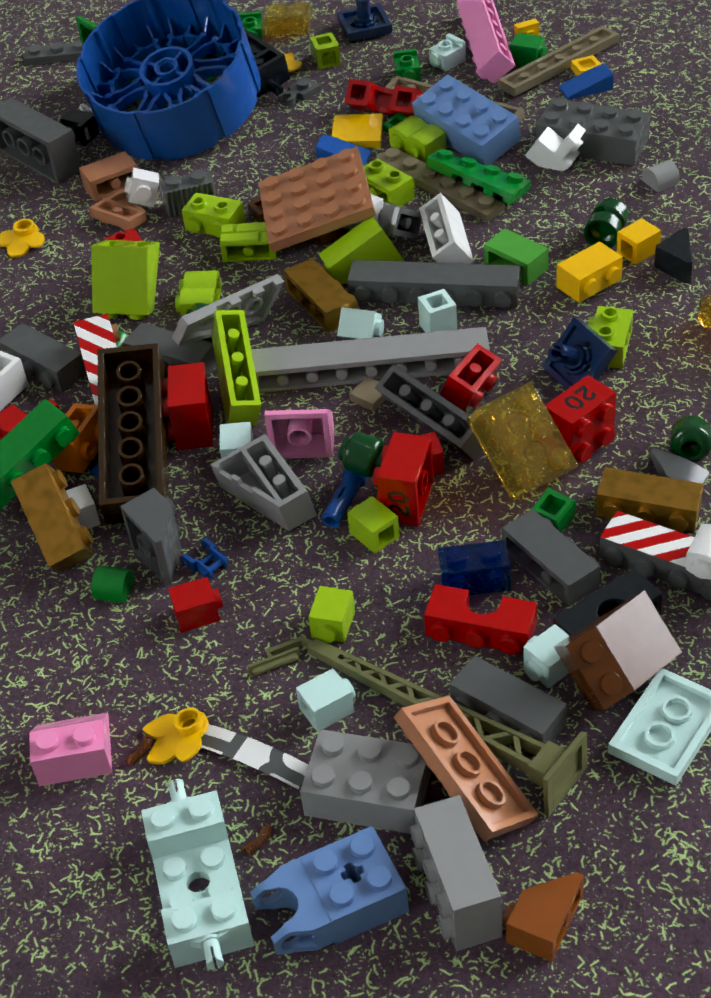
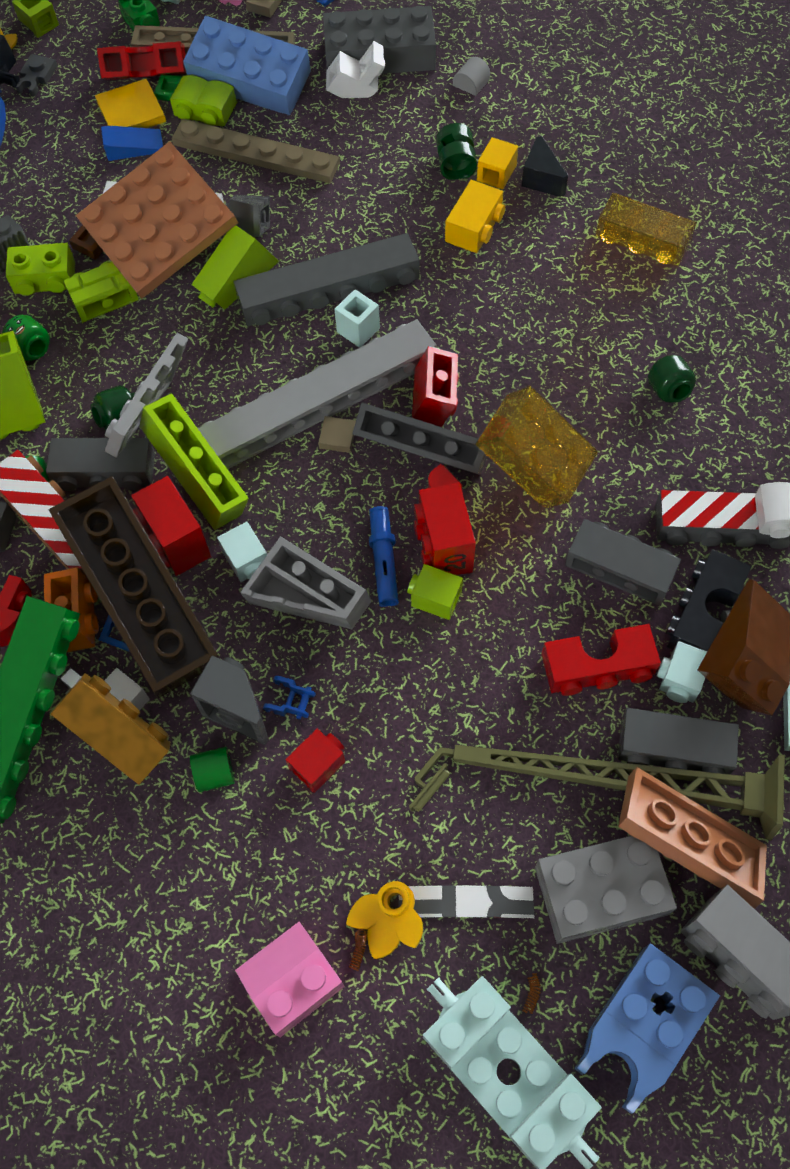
camera: 30 degrees left, 20 degrees up
lime brick [175,270,222,317] -> none
bright pink slope [264,409,335,459] -> none
pearl gold brick [284,258,358,333] -> none
light aqua brick [296,668,356,732] -> none
lime brick [308,586,355,643] -> none
light aqua brick [337,307,384,340] -> none
dark green head [338,431,384,477] -> none
lime brick [364,158,415,206] -> none
white brick [419,193,474,264] -> none
green wing [426,149,532,205] -> none
clear blue brick [437,540,511,595] -> none
bright green brick [484,228,549,285] -> none
green brick [530,487,577,532] -> none
dark blue plate [542,317,617,390] -> none
red brick [543,375,616,469] -> none
lime brick [588,306,633,369] -> none
pearl gold brick [596,467,703,533] -> none
dark grey slope [647,448,710,483] -> none
none -> green head [2,314,50,361]

